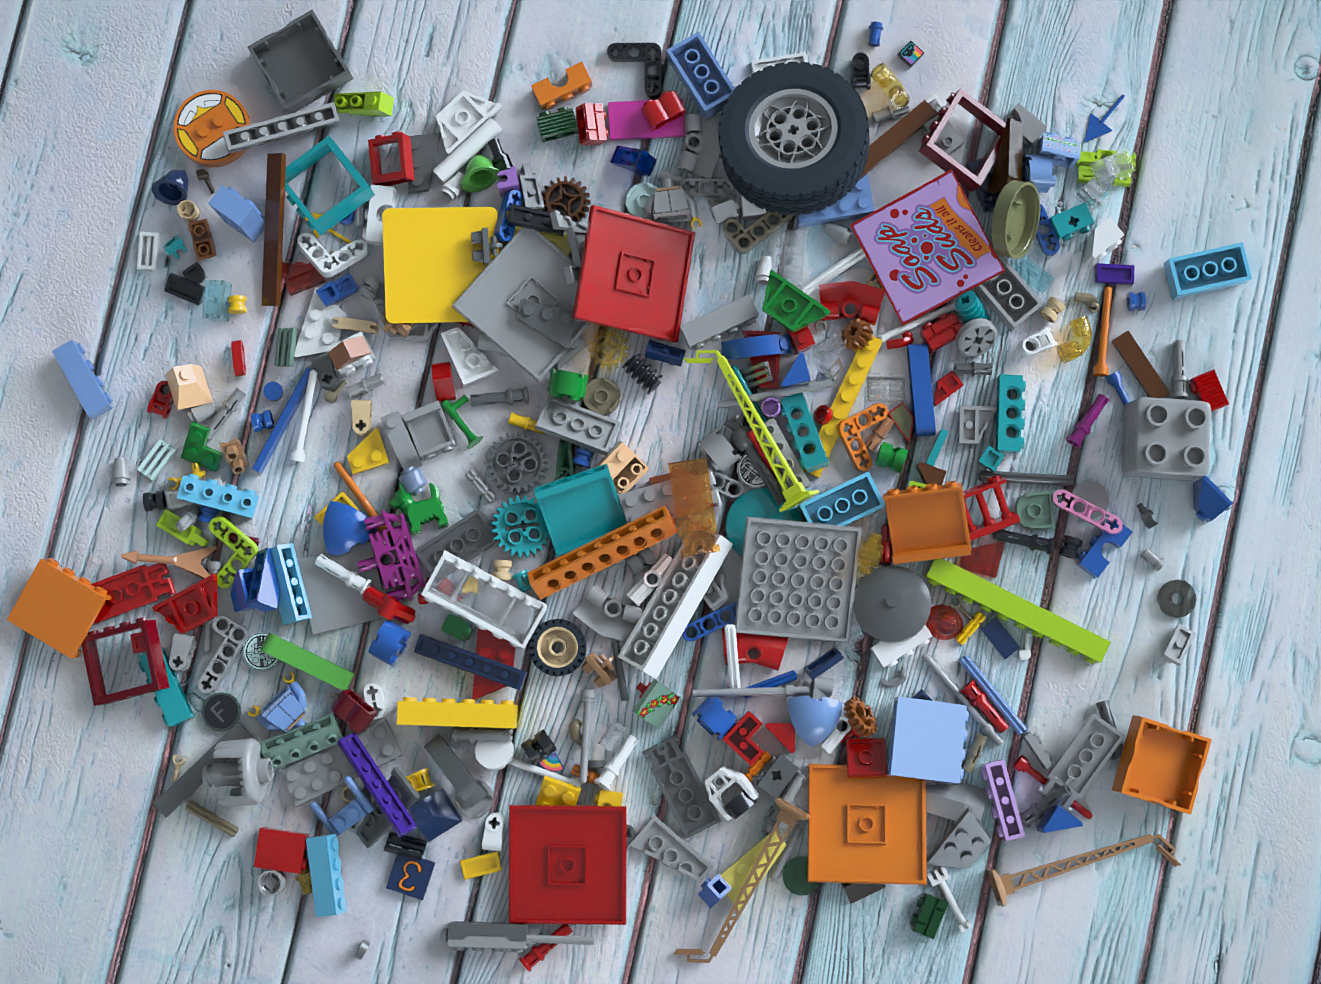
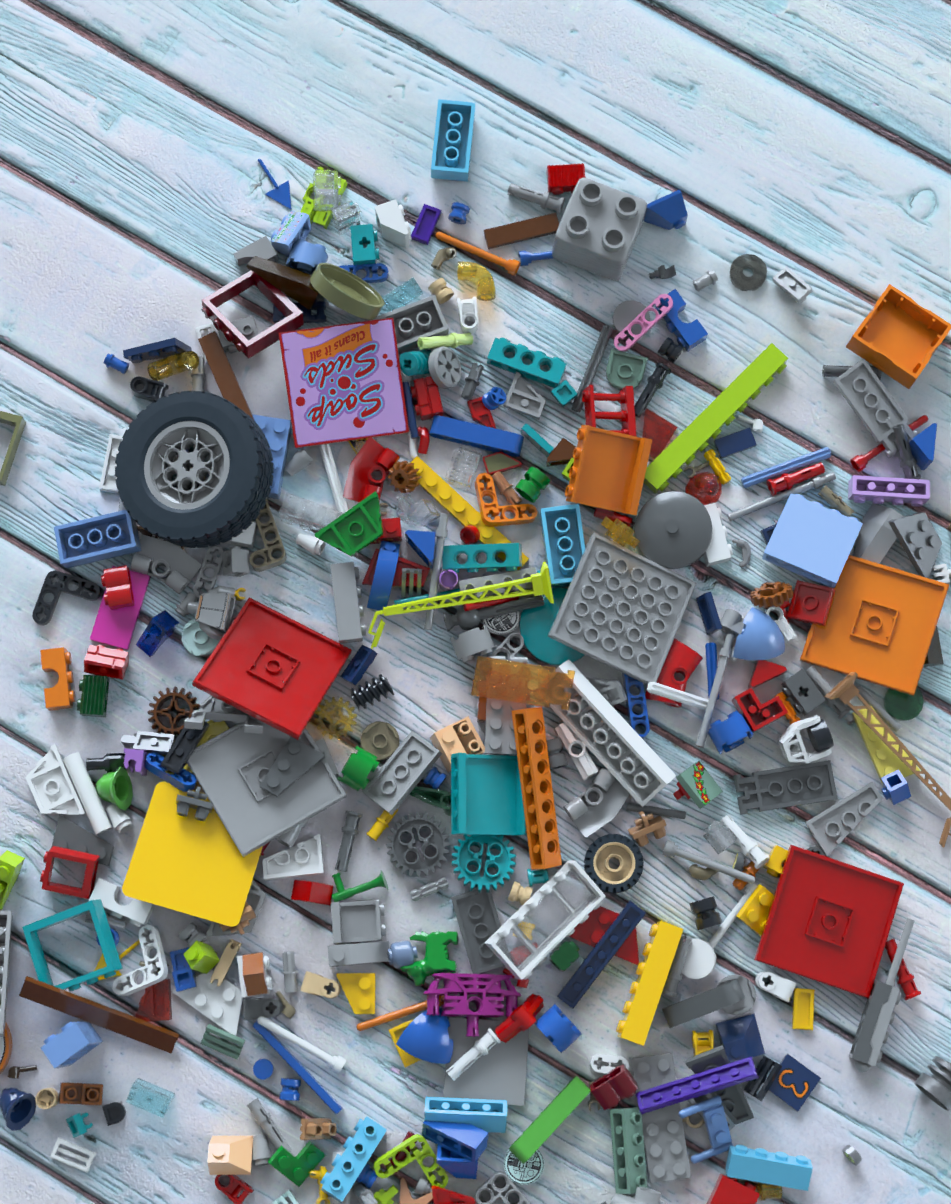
camera: 75 degrees left, 5 degrees down
black tile [164,273,206,306] -> none
yellow wheel [227,295,247,314] -> none
red beam [231,340,246,377] -> none
medium blue torso [248,672,307,732] -> none
tile [539,752,565,771] -> none
tile [897,40,924,68] -> none
light grey plate [1021,732,1053,769] -> none
magenta pin [1066,393,1109,448] -> none
none -> dark blue wing [123,338,192,363]
none -> lime brick [183,941,220,974]
none -> dark blue bar [402,382,419,439]
none -> yellowish green pin [417,333,473,350]
none -> blue wheel [482,387,506,410]

